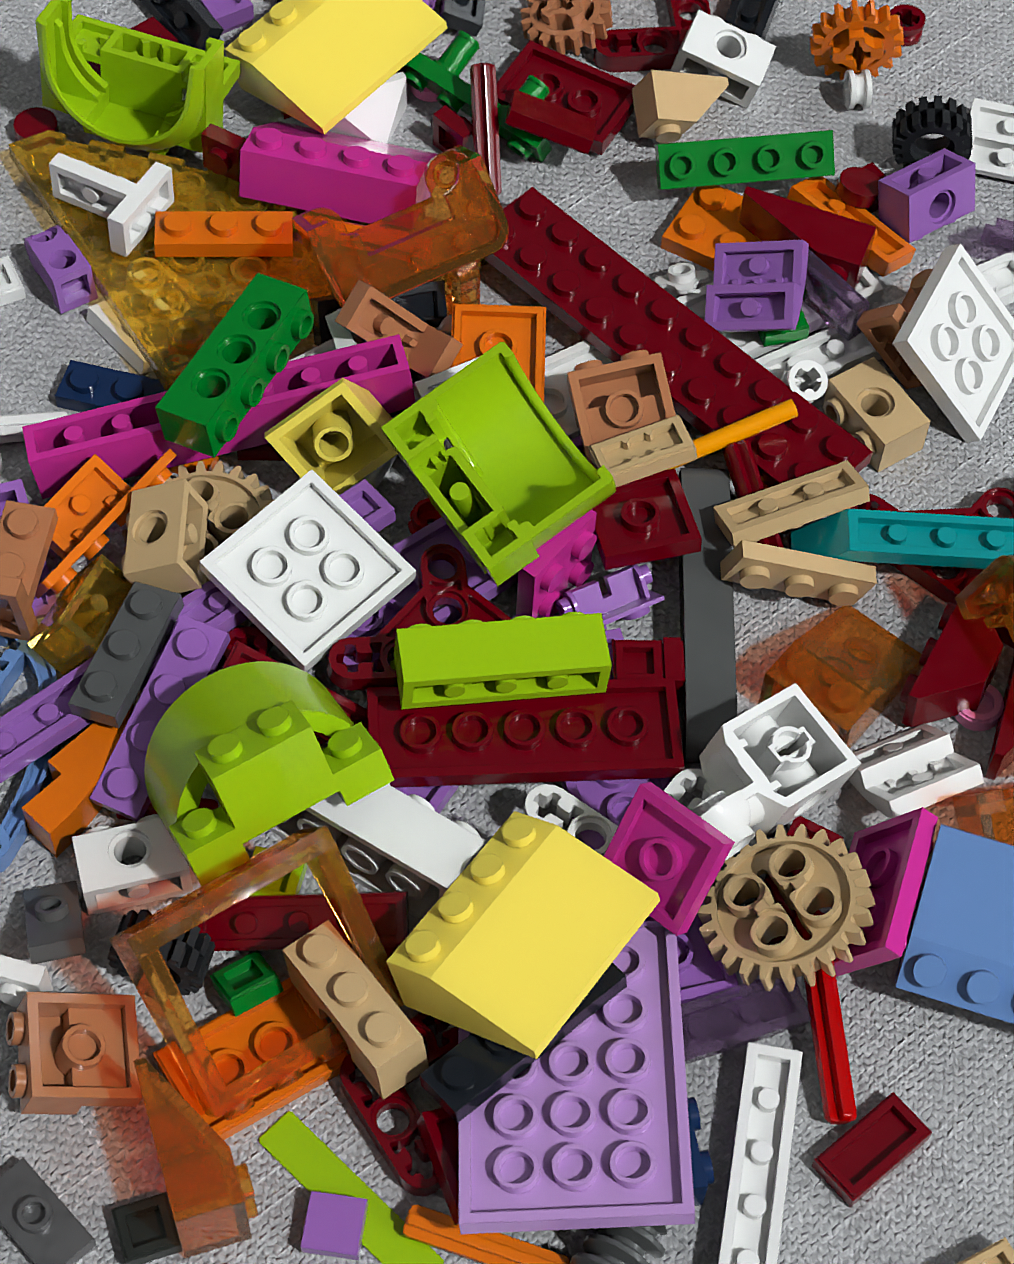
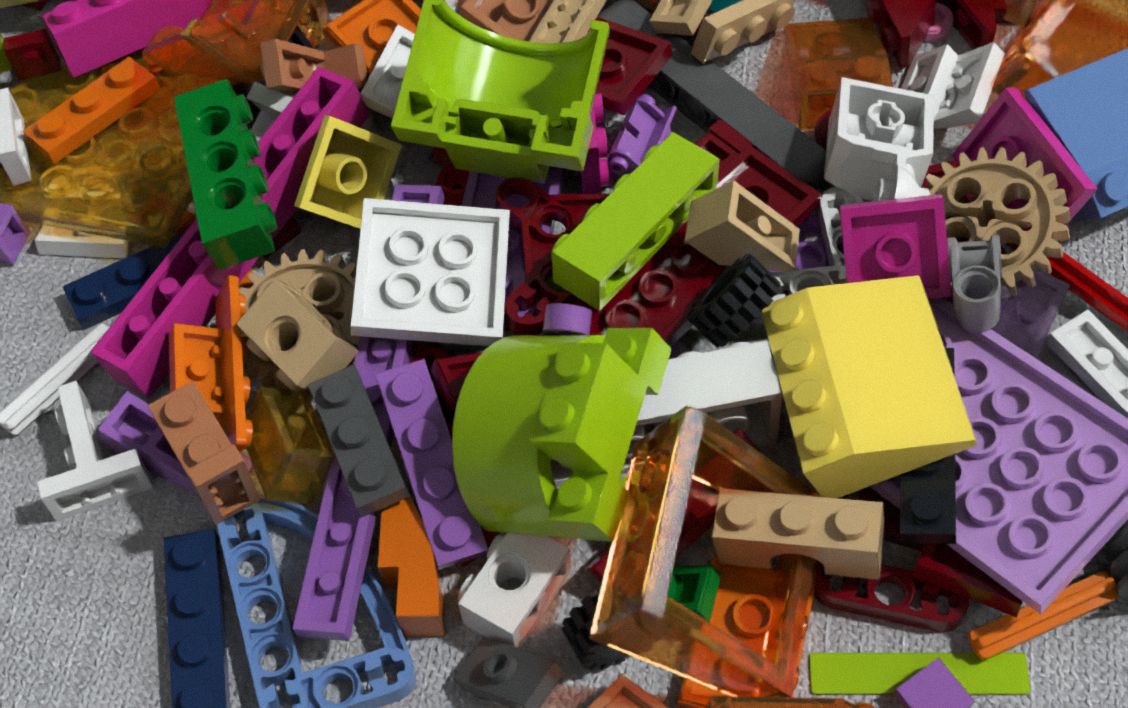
camera: 35 degrees left, 0 degrees up
none -> medium lavender beam [542,303,592,335]
none -> tan slope [685,180,800,272]
none -> black tyre [687,254,781,348]
none -> light grey piece [947,235,1002,333]

